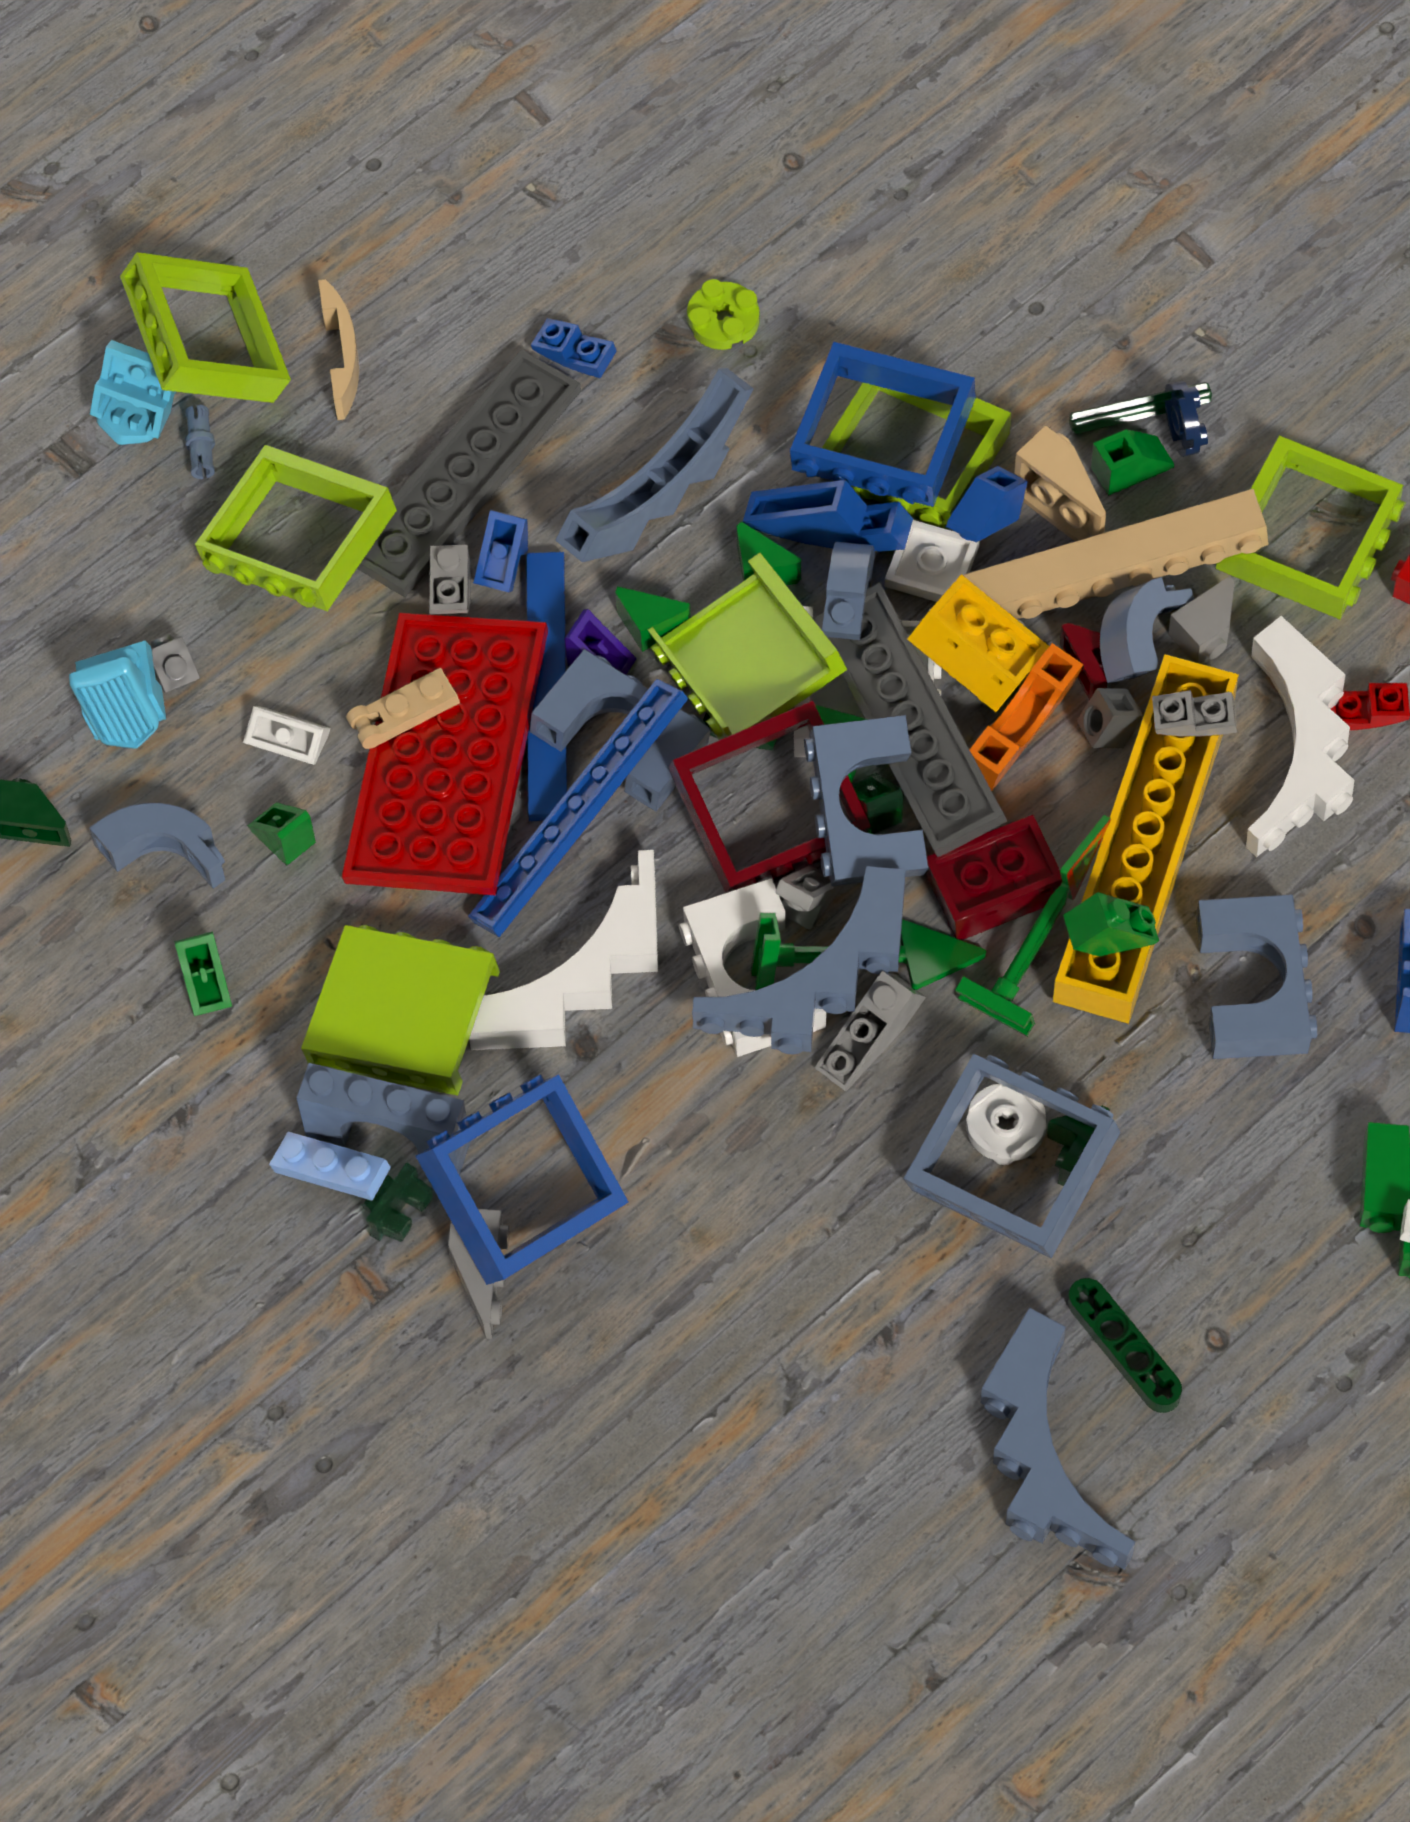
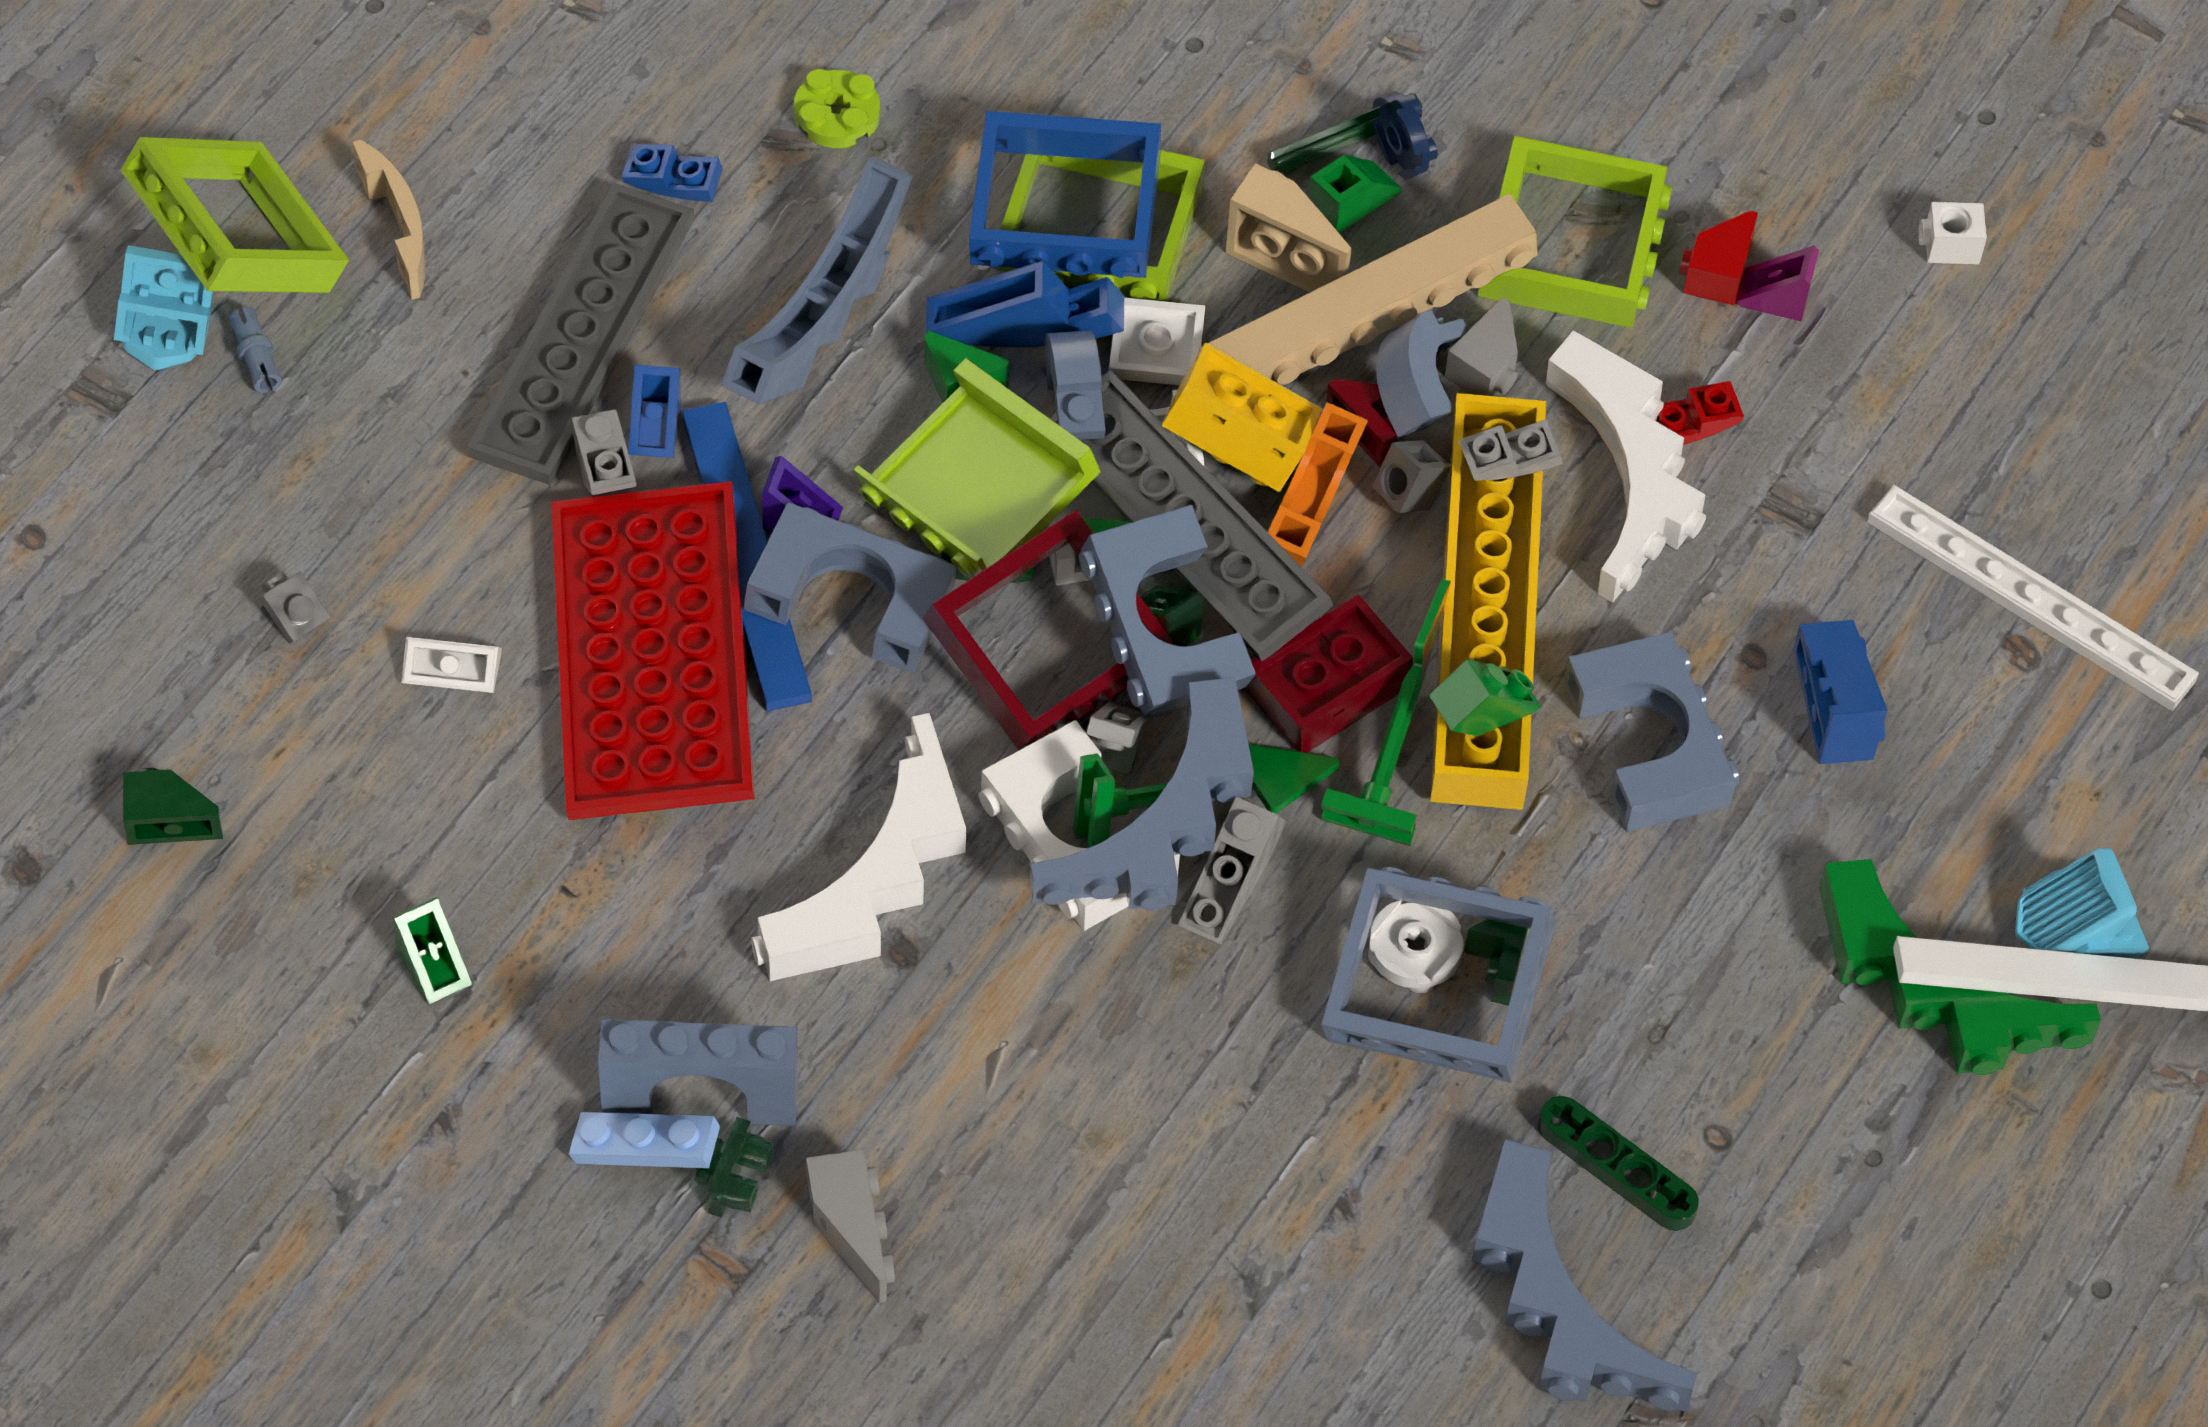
camera: 20 degrees left, 5 degrees down
medium azure piece [69,641,166,749] -> none
sand blue arch [89,803,225,889] -> none
lime window [195,445,397,612] -> none
green slope [247,802,316,866] -> none
lime panel [301,925,500,1096] -> none
tan plate [346,668,460,749] -> none
blue window [416,1074,629,1285] -> none
blue tile [468,679,688,937] -> none
green slope [615,586,691,652] -> none
blue slope [946,466,1028,543] -> none

